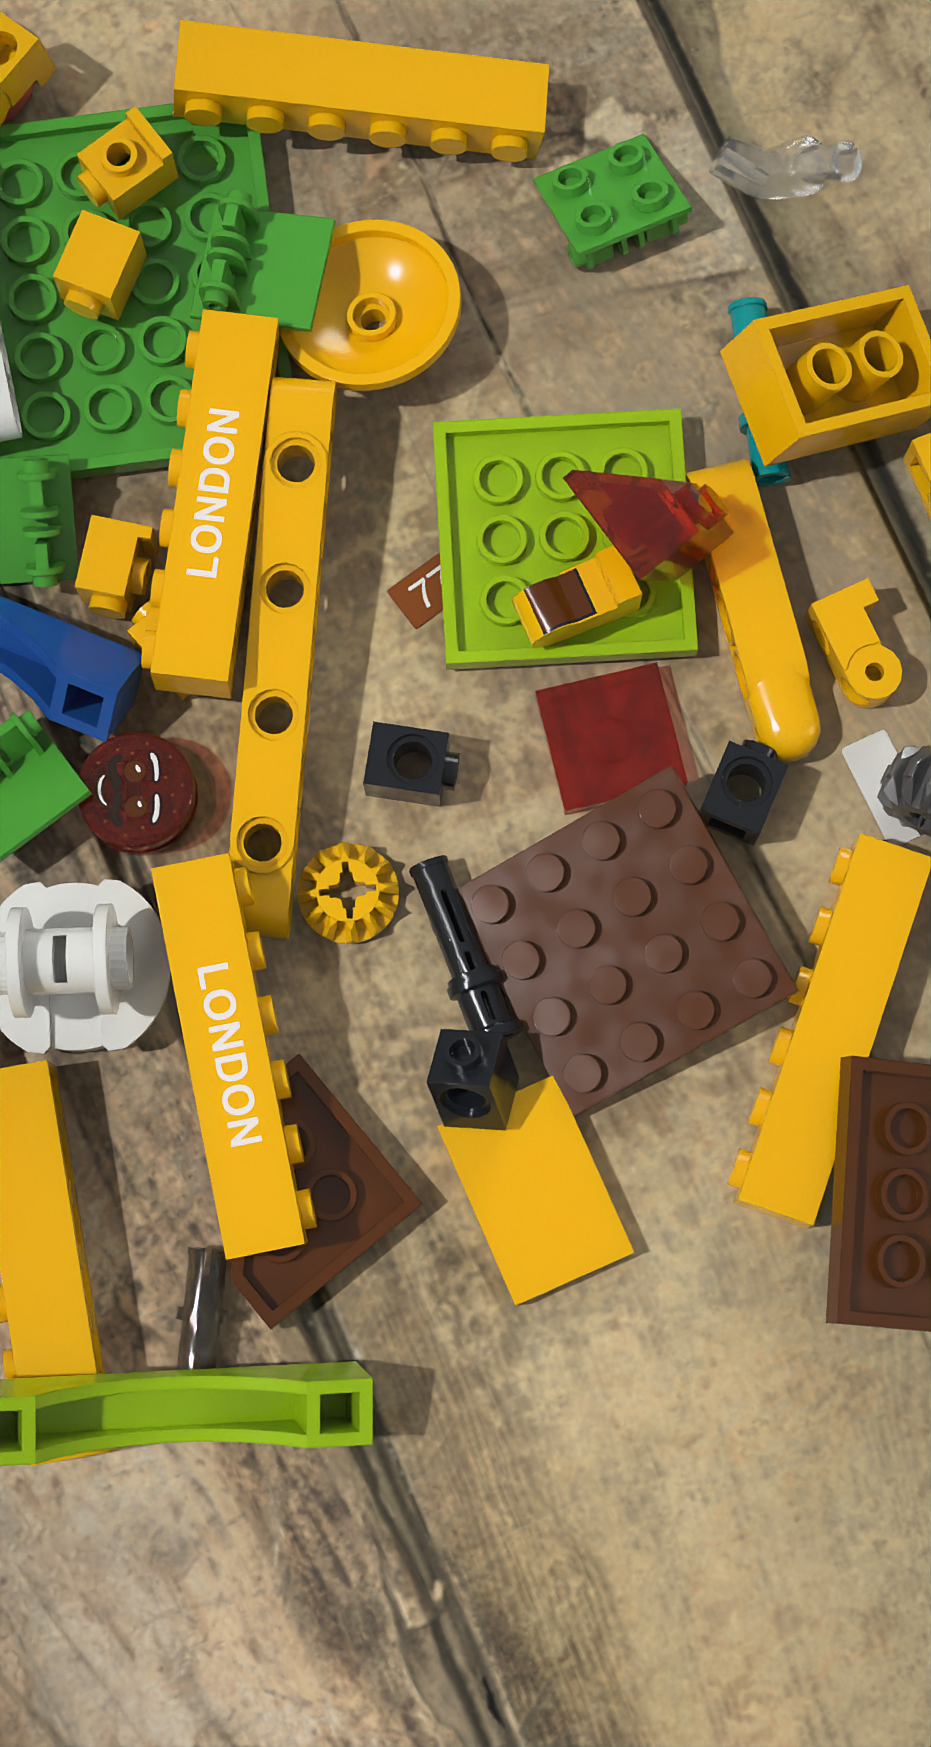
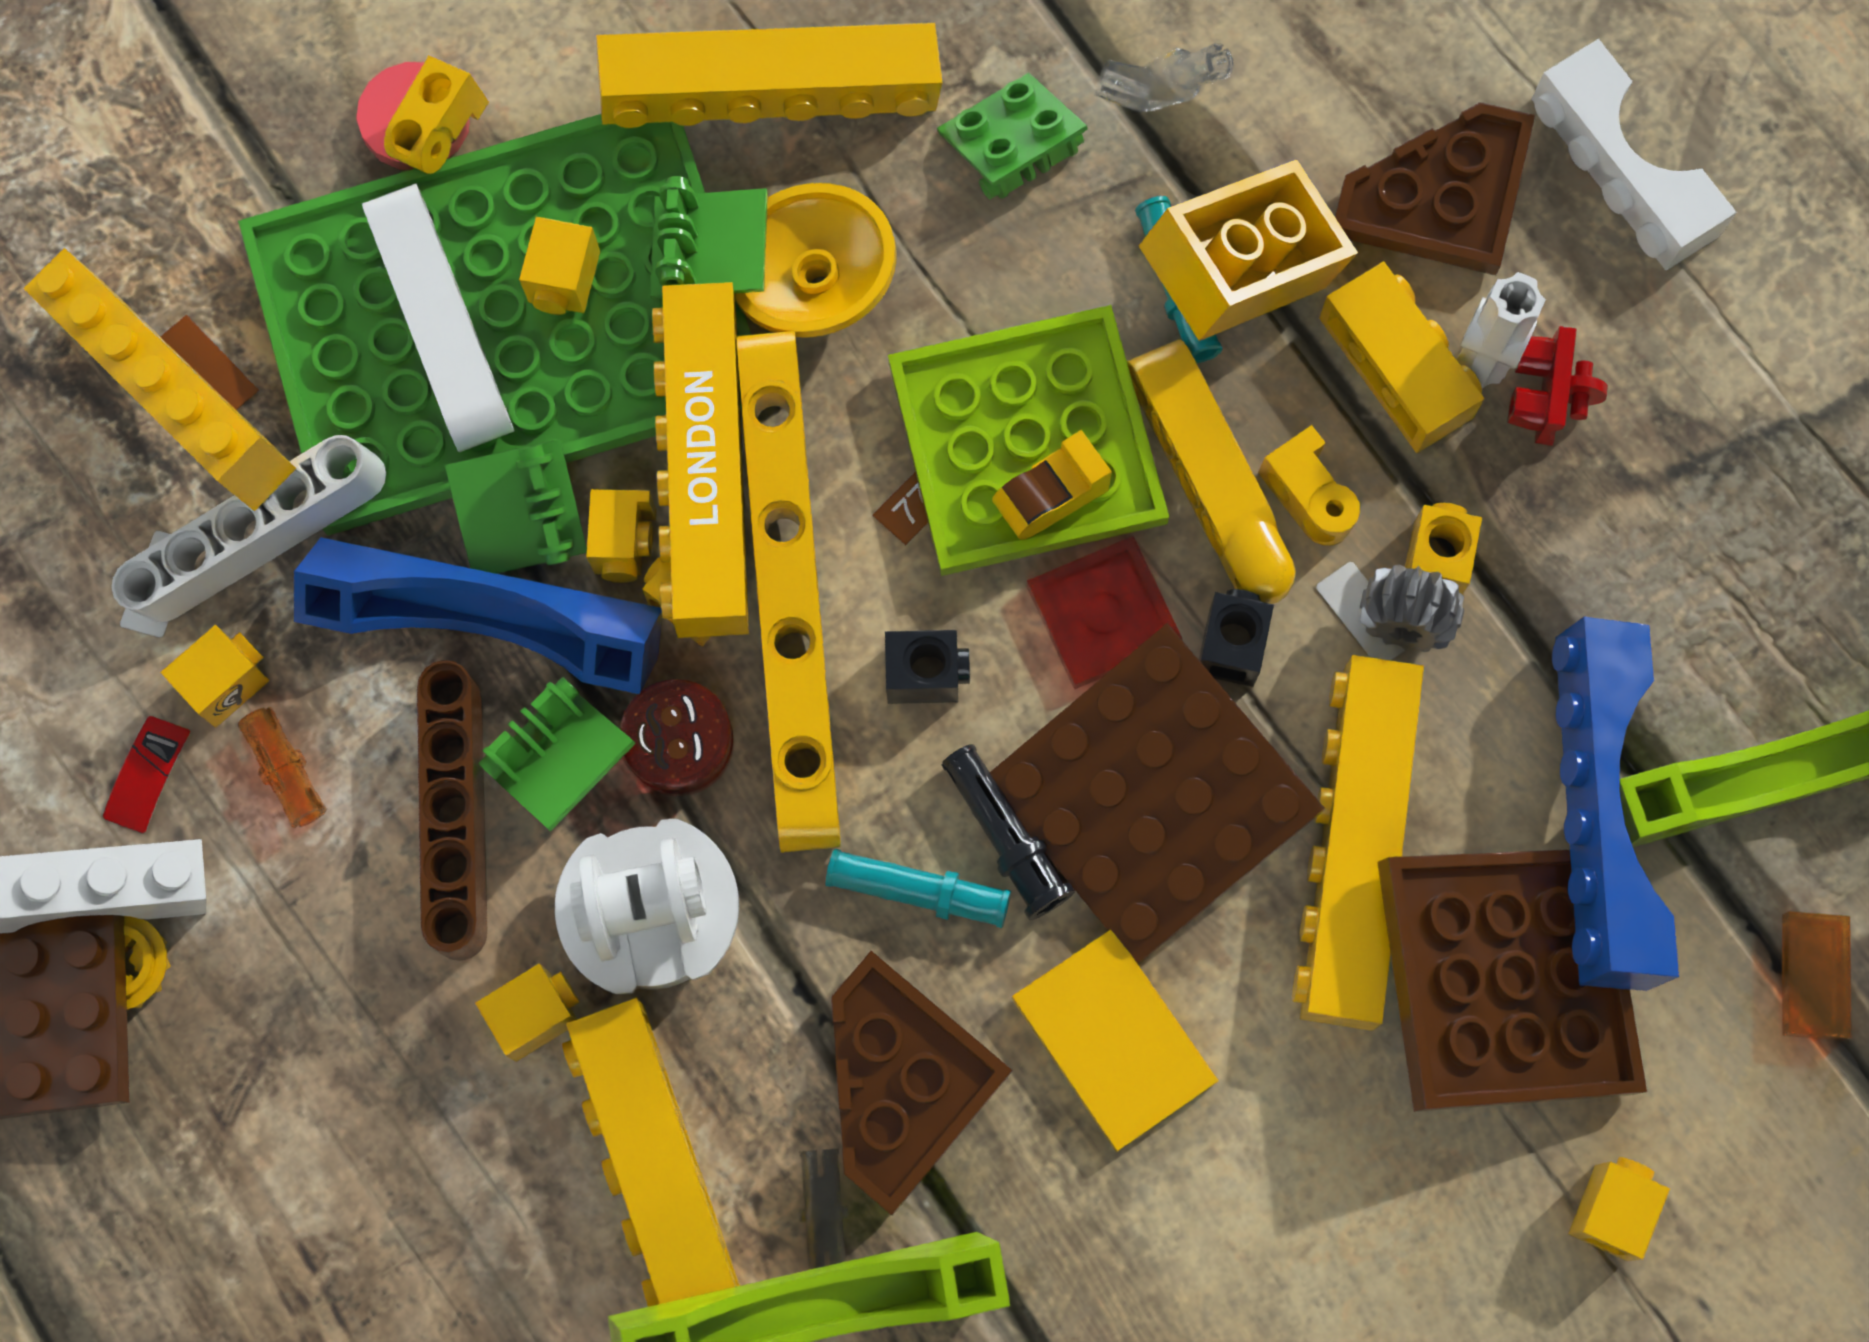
camera: 10 degrees left, 5 degrees down
yellow brick [76,106,179,220] -> none
yellow brick [151,853,317,1260] -> none
yellow gear [297,841,399,944] -> none
black brick [426,1029,519,1131] -> none
clear red slope [563,470,734,581] -> none
none -> teal pin [825,849,1011,928]

